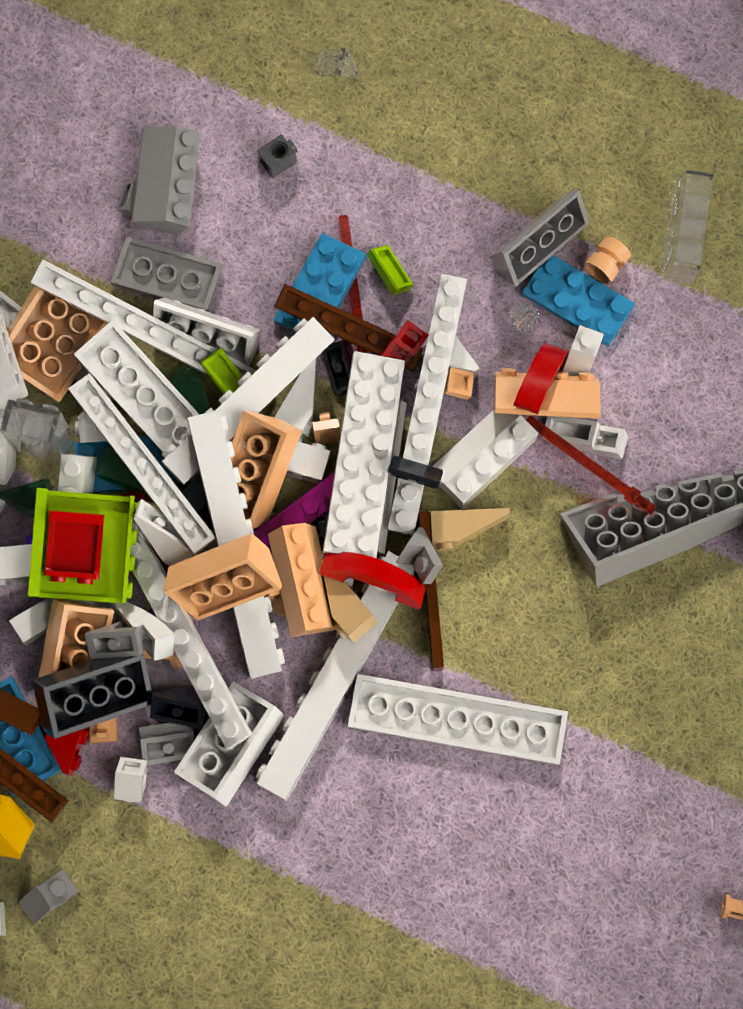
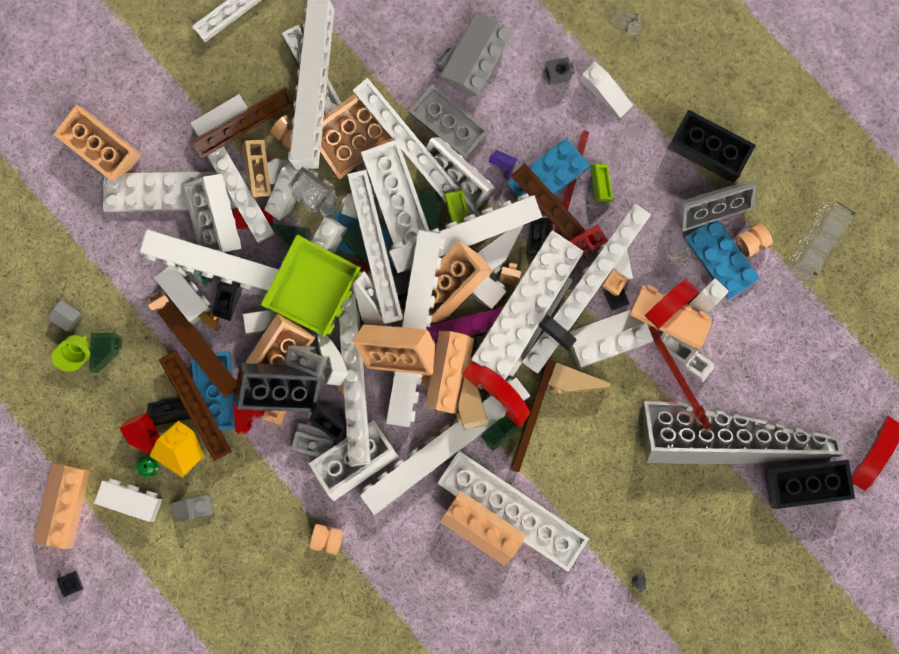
camera: 20 degrees right, 5 degrees up
red panel [44,510,105,584] -> none
white brick [114,757,147,803] -> none
light grey slope [396,527,443,584] -> none
none -> light nougat wheel [310,524,343,555]
none -> light nougat slope [440,490,526,566]
none -> clear green slope [481,415,525,451]
none -> dark purple tile [488,150,517,180]
none -> white slope [580,62,633,119]
none -> black tile [604,289,630,311]
none -> dark grey hinge [632,573,646,589]
none -> black brick [667,110,756,183]

